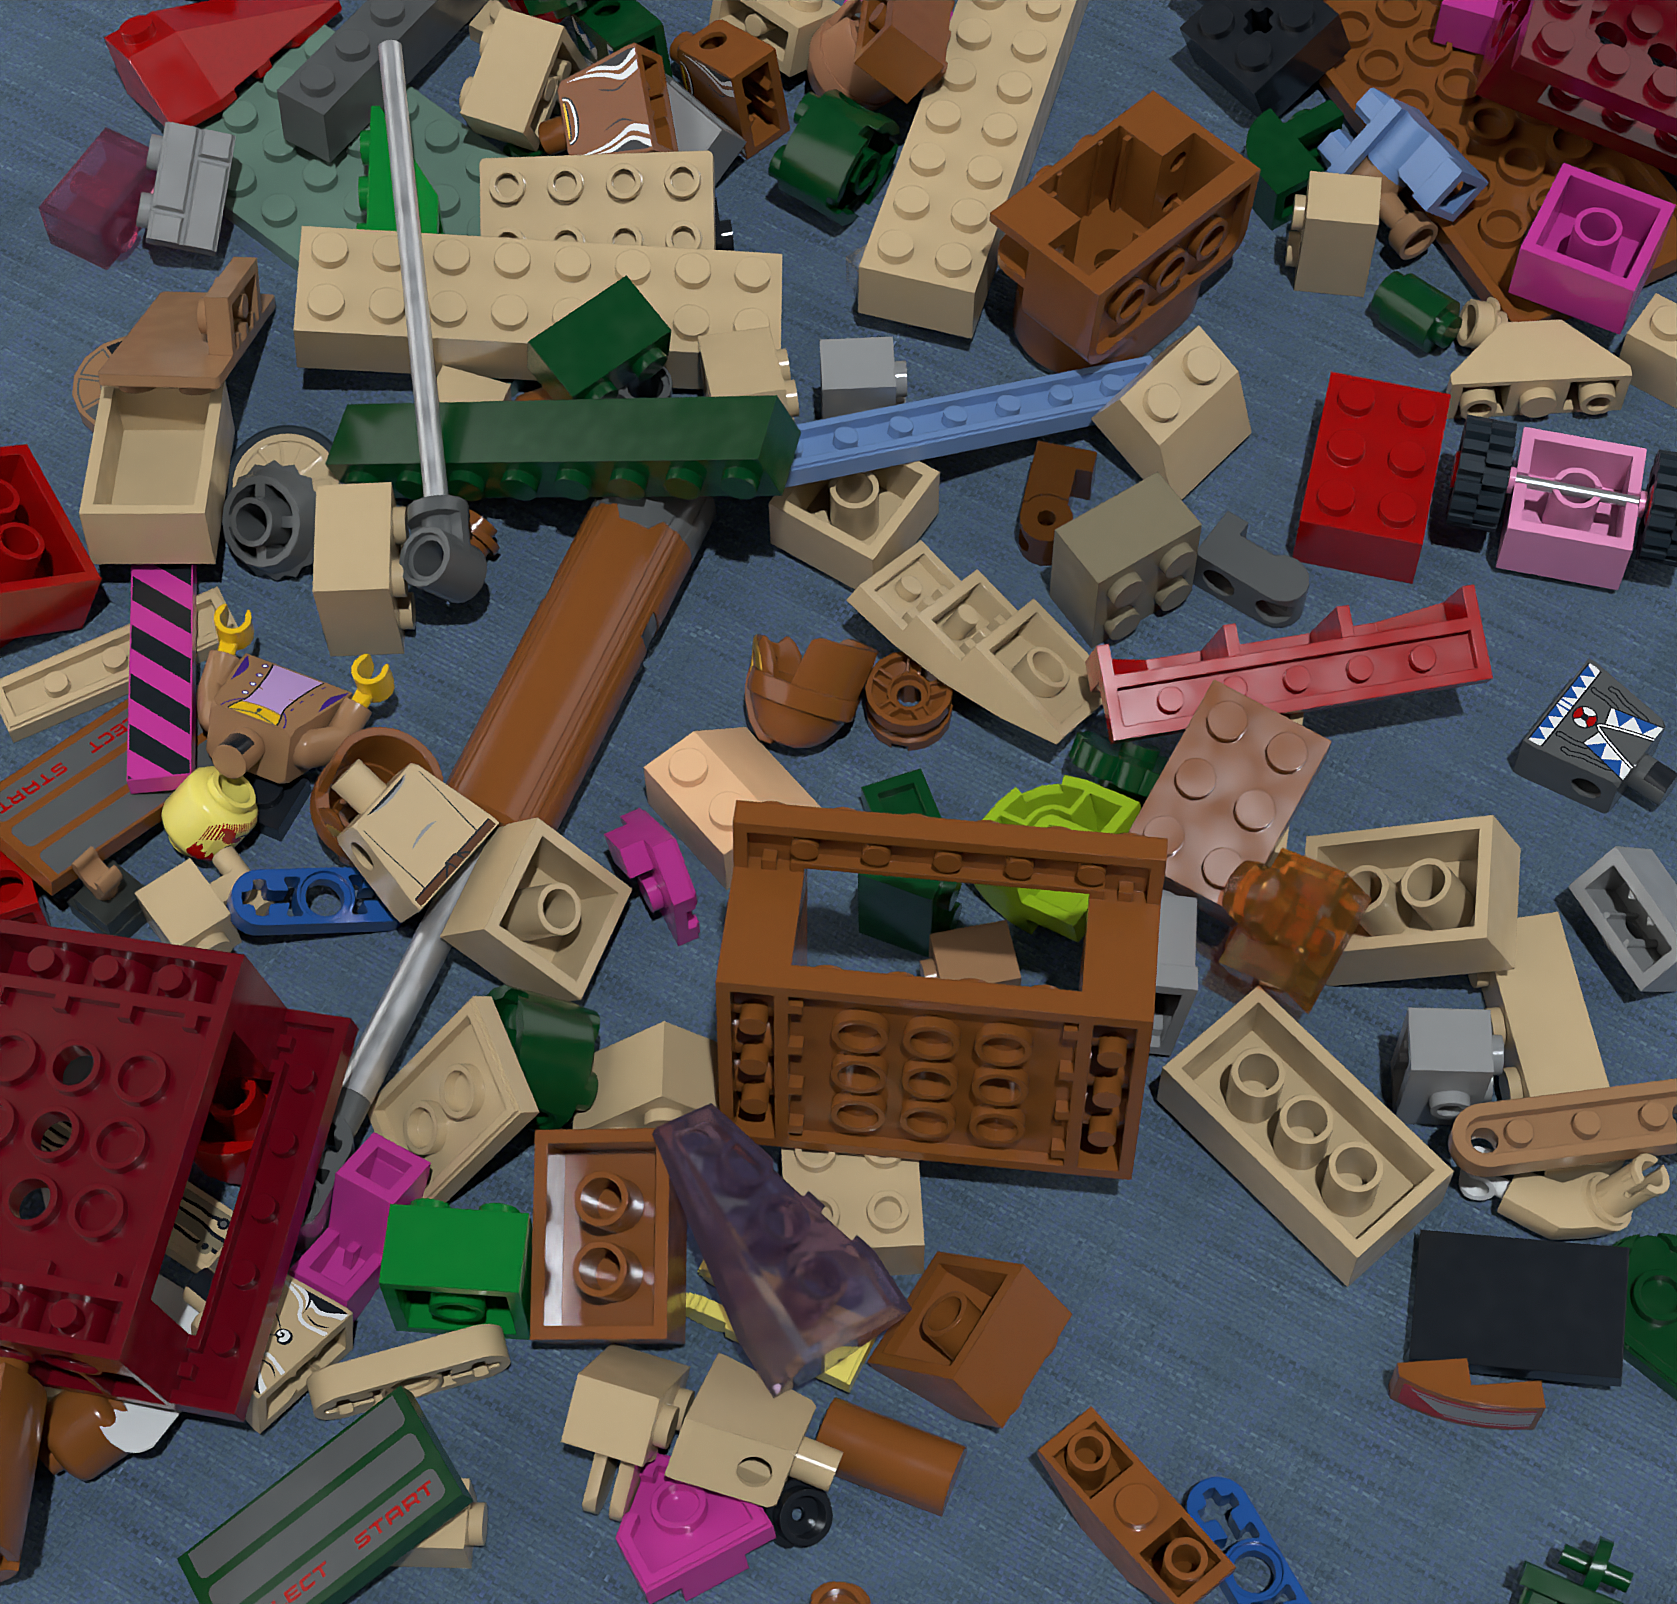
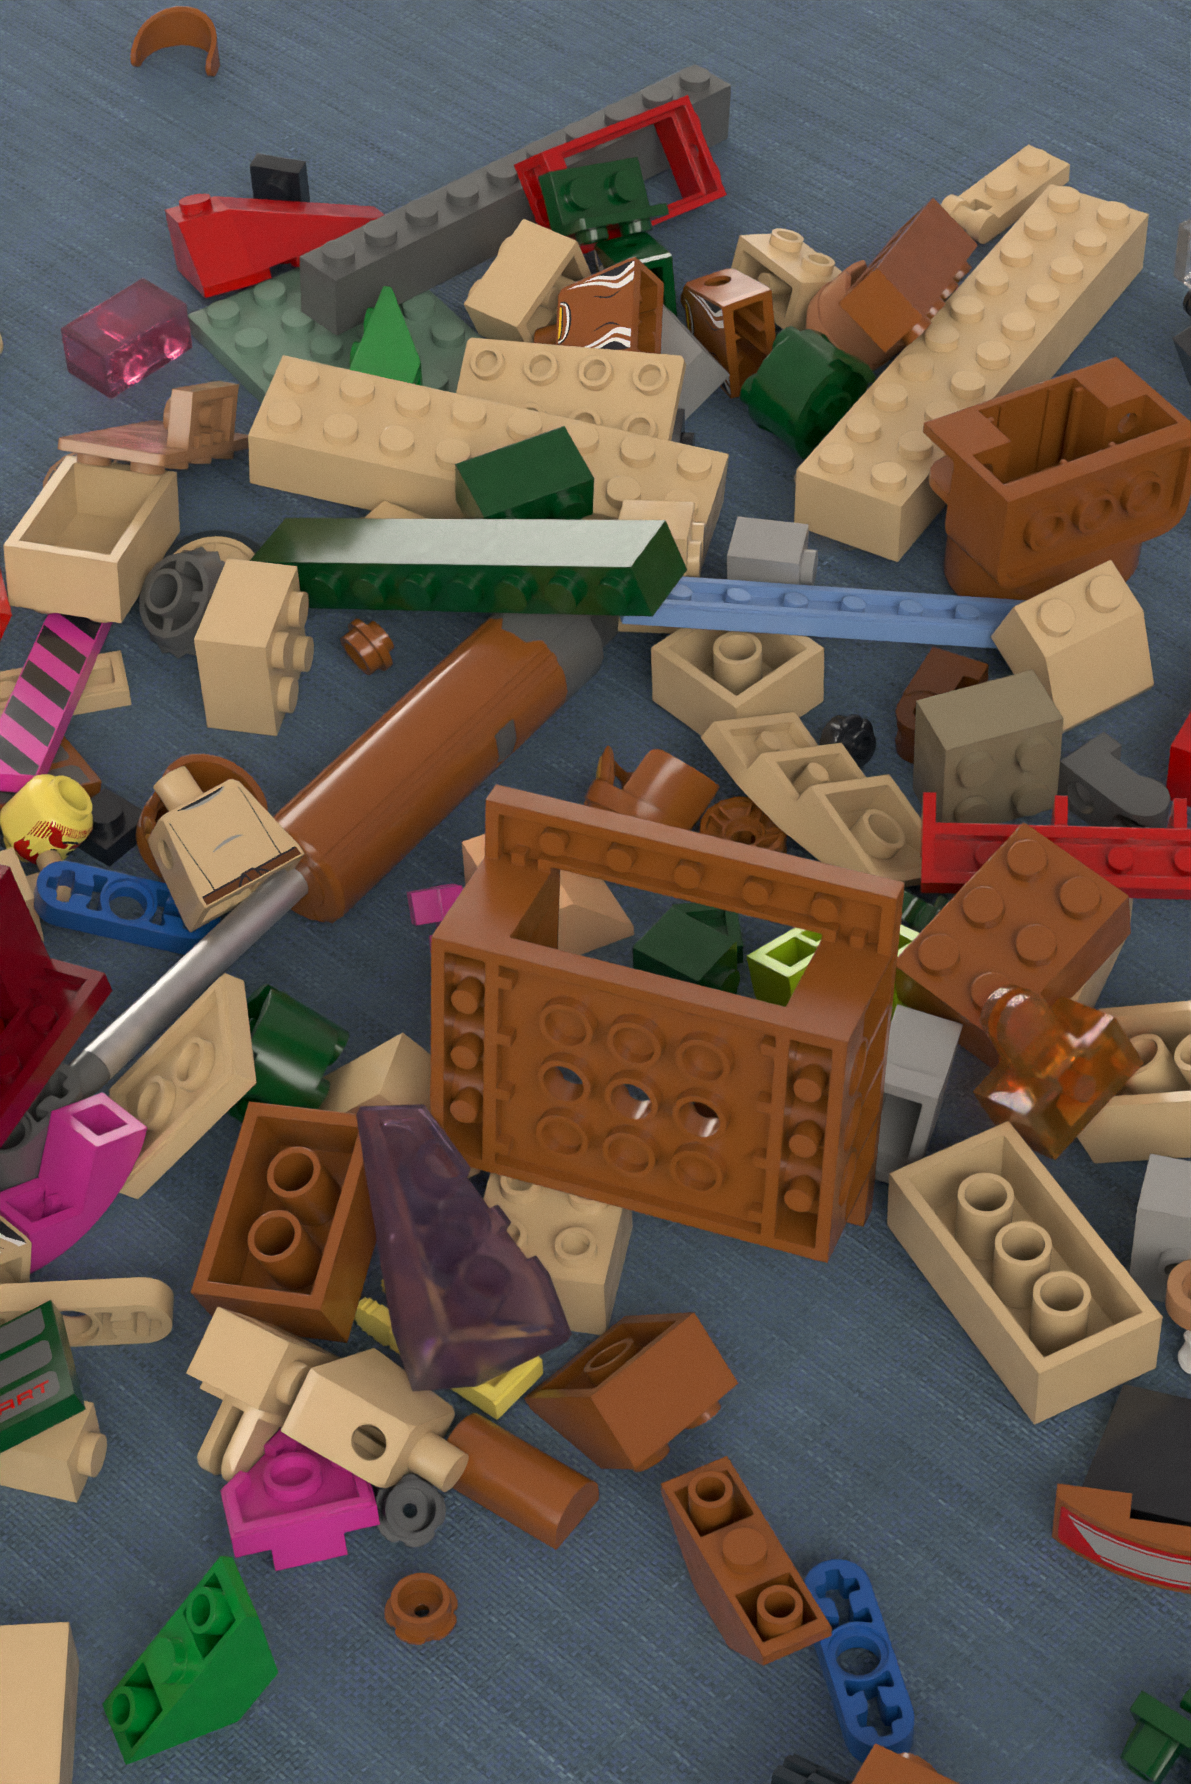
camera: 15 degrees right, 15 degrees down
light grey brick [136,122,236,256] -> none
medium nougat torso [196,604,395,784] -> none
flat silver piece [378,40,487,604] -> none
green brick [379,1198,533,1340] -> none
tan brick [440,818,632,1001] -> none
none -> black plate [820,714,876,768]

